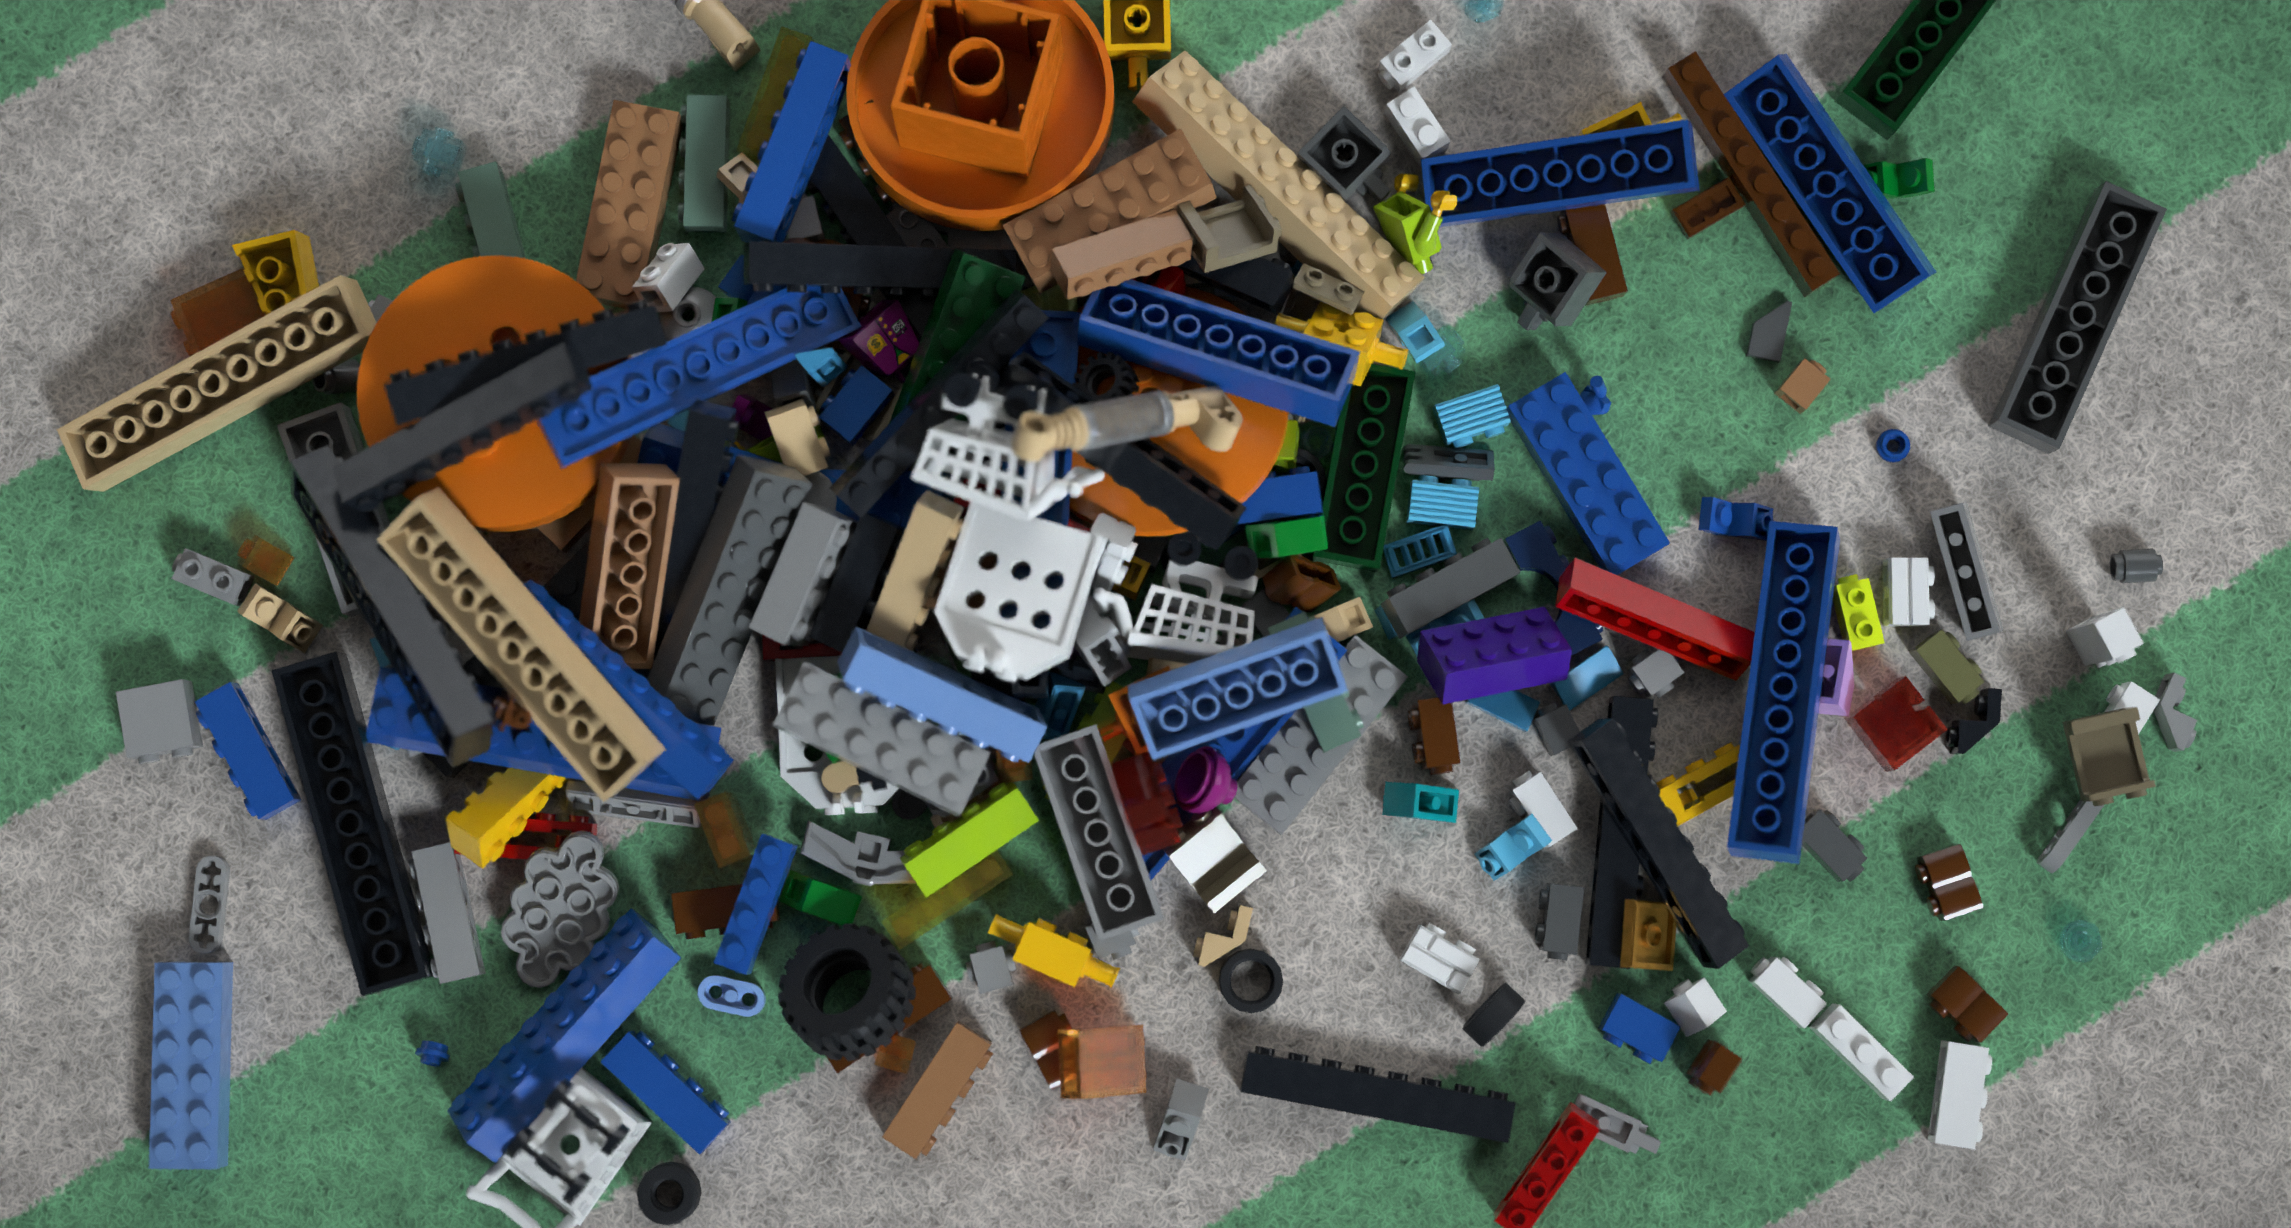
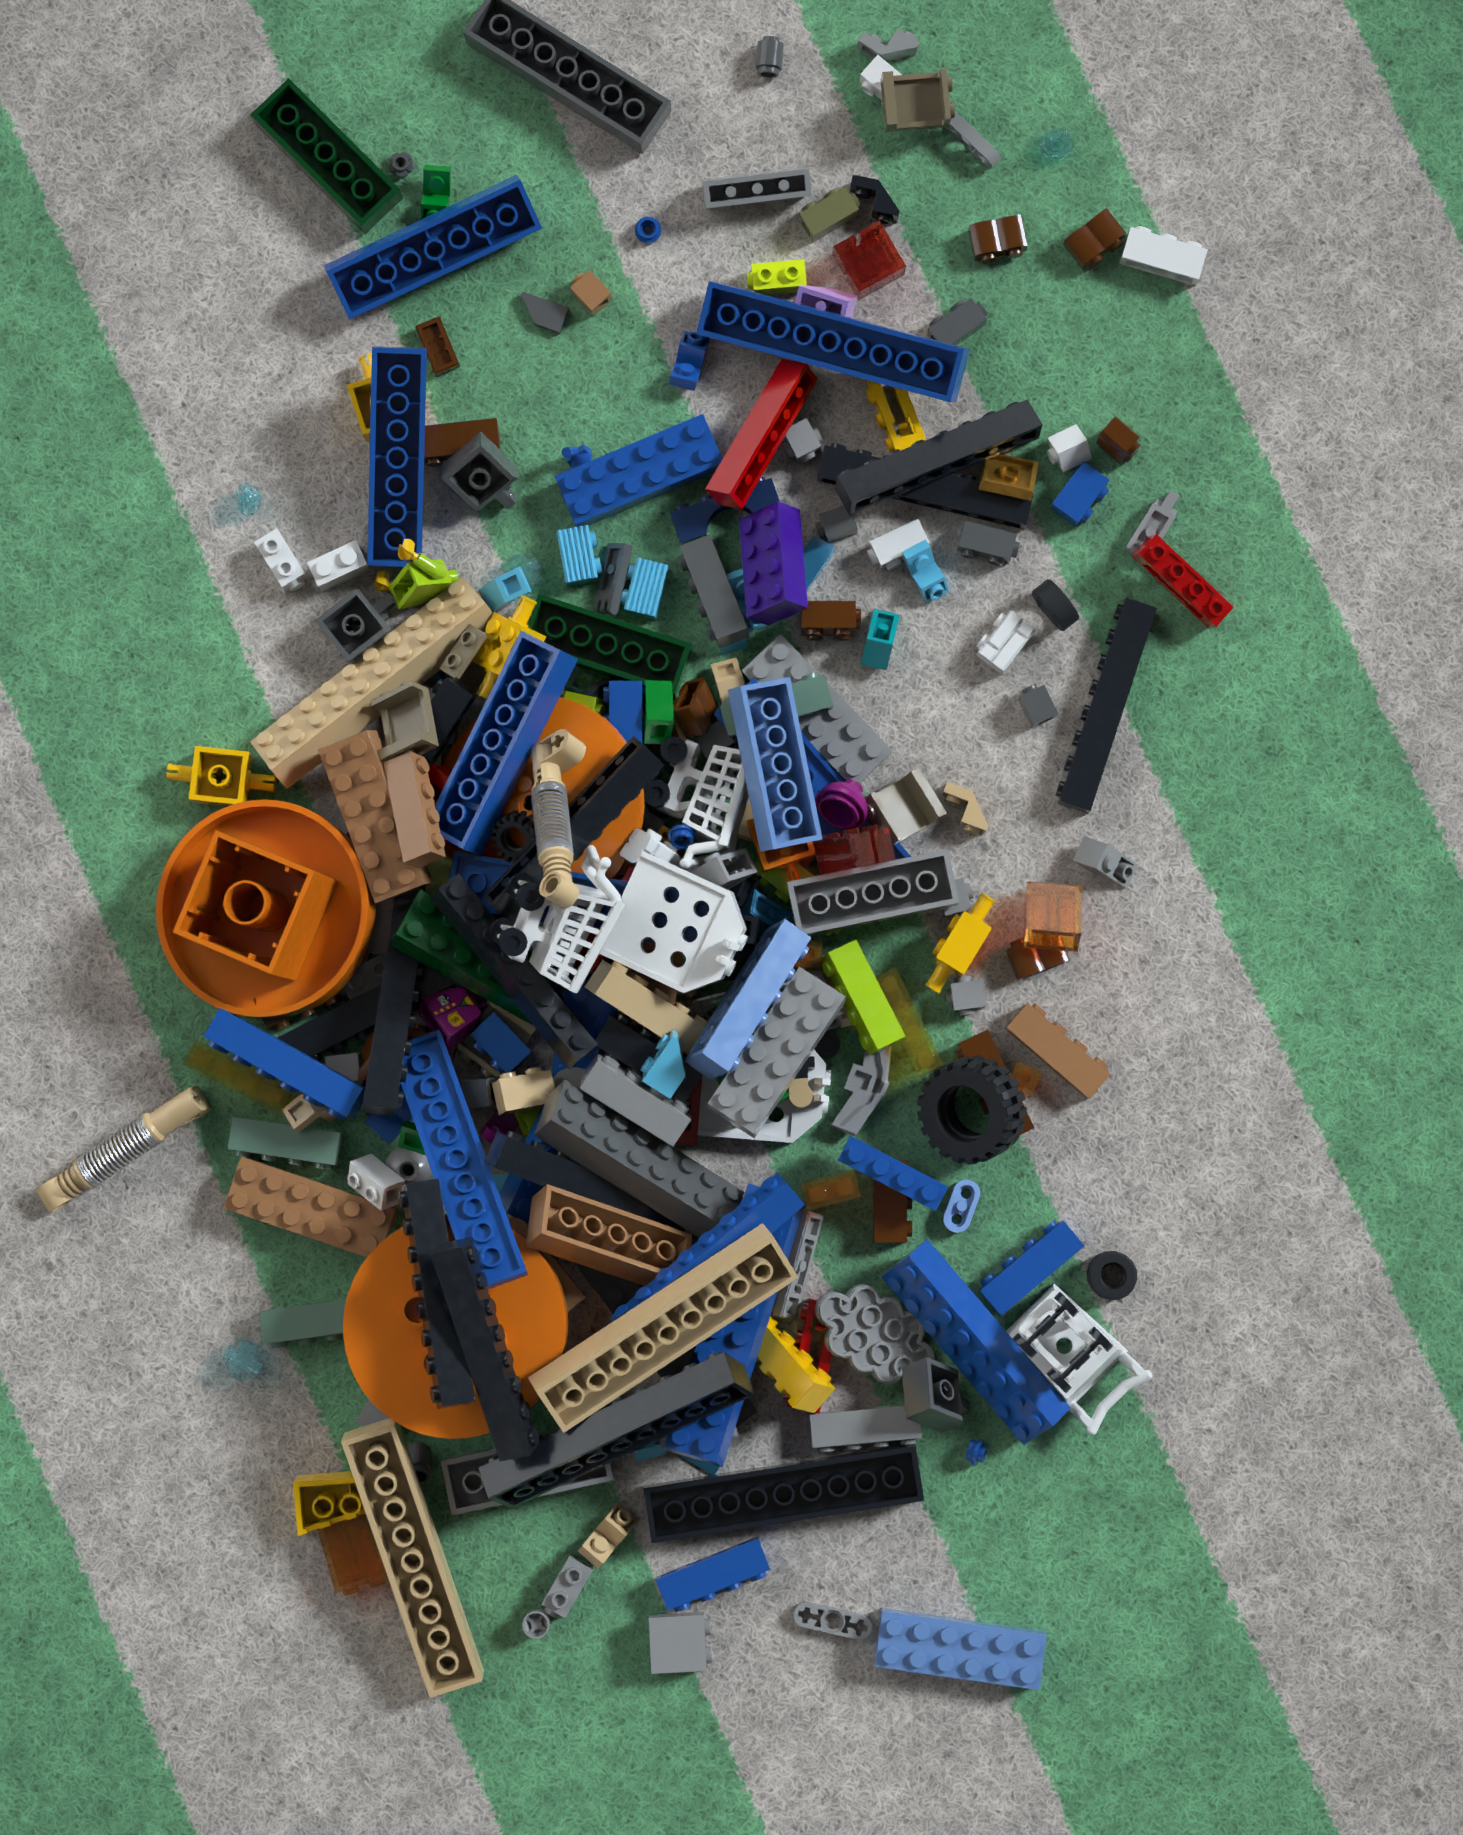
camera: 75 degrees left, 0 degrees up
clear orange bracket [237,535,295,586] -> none
reddish brown hinge [490,689,532,732] -> none
green slope [779,870,862,925] -> none
dark azure slope [794,348,848,387] -> none
black tyre [1219,948,1283,1013] -> none
dark azure slope [1383,524,1457,578] -> none
dark azure slope [1550,645,1624,711] -> none
reddish brown brick [1662,51,1840,298] -> none
white brick [1749,957,1827,1029] -> none
white brick [1809,1003,1914,1101] -> none
white brick [1882,558,1935,627] -> none
white brick [2066,607,2144,668] -> none
none -> dark grey plate [388,152,414,178]
none -> light grey wheel [522,1608,551,1639]
none -> medium azure slope [641,1030,685,1099]
none -> blue plate [668,825,696,850]
none -> dark grey hinge [902,1357,970,1433]
none -> dark grey brick [1018,684,1058,728]

